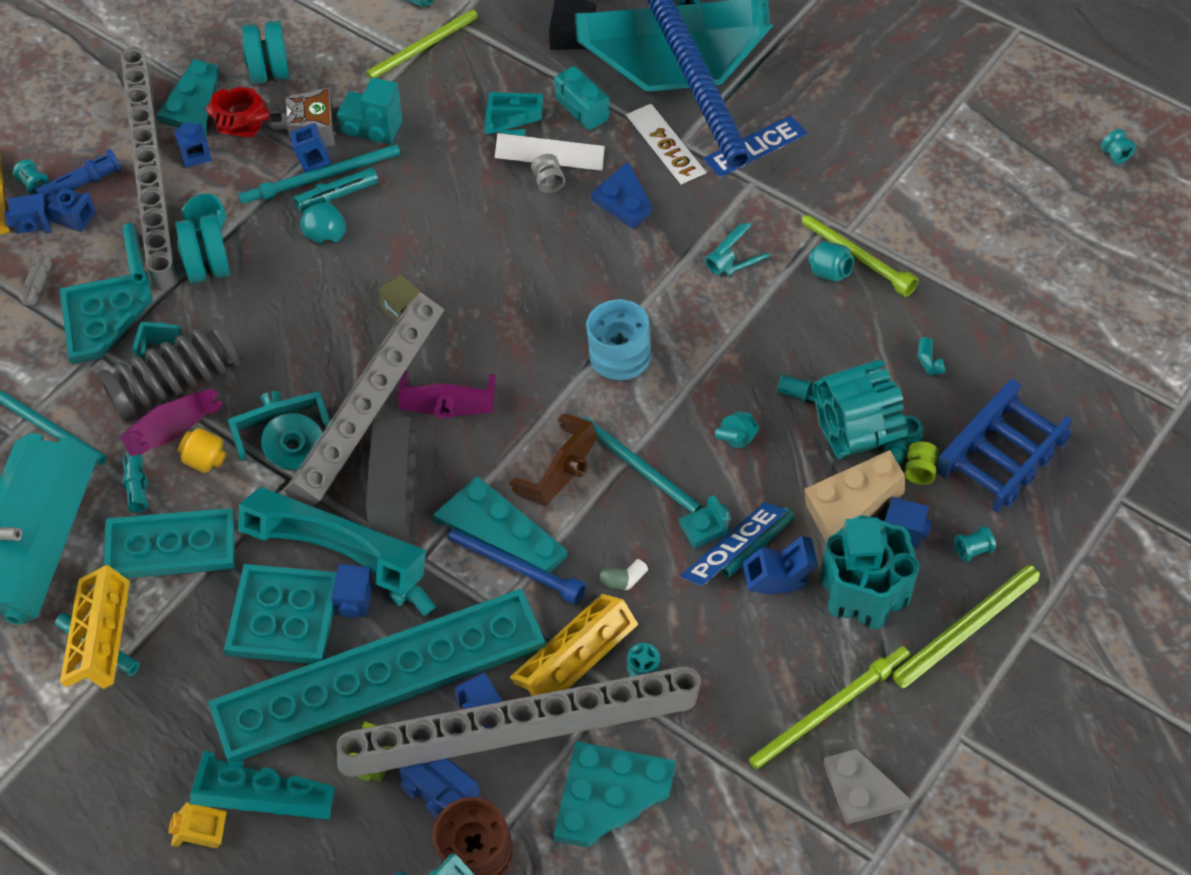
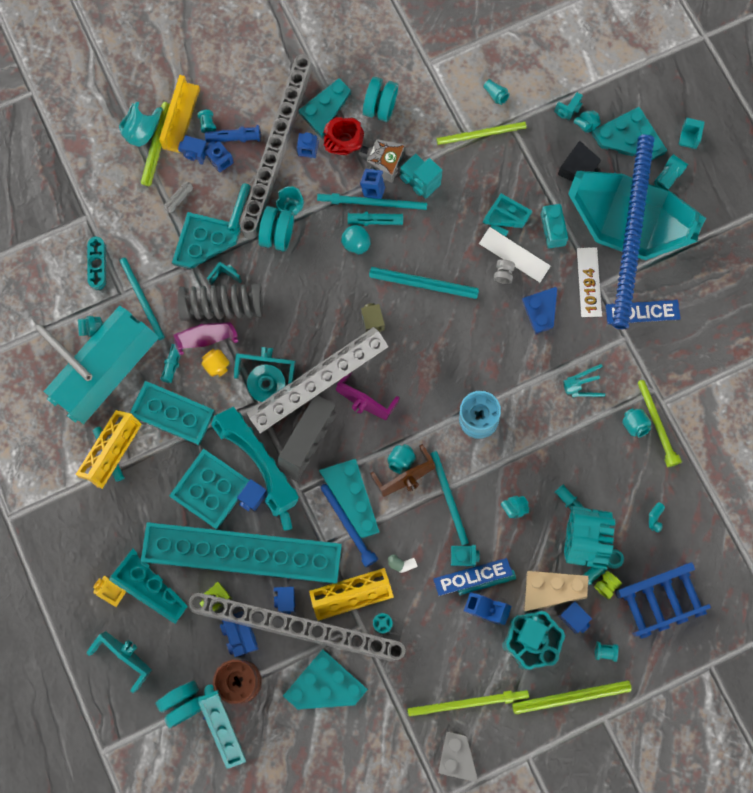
camera: 30 degrees right, 20 degrees up
none -> teal axle [369,267,479,299]
none -> teal head [387,444,416,474]

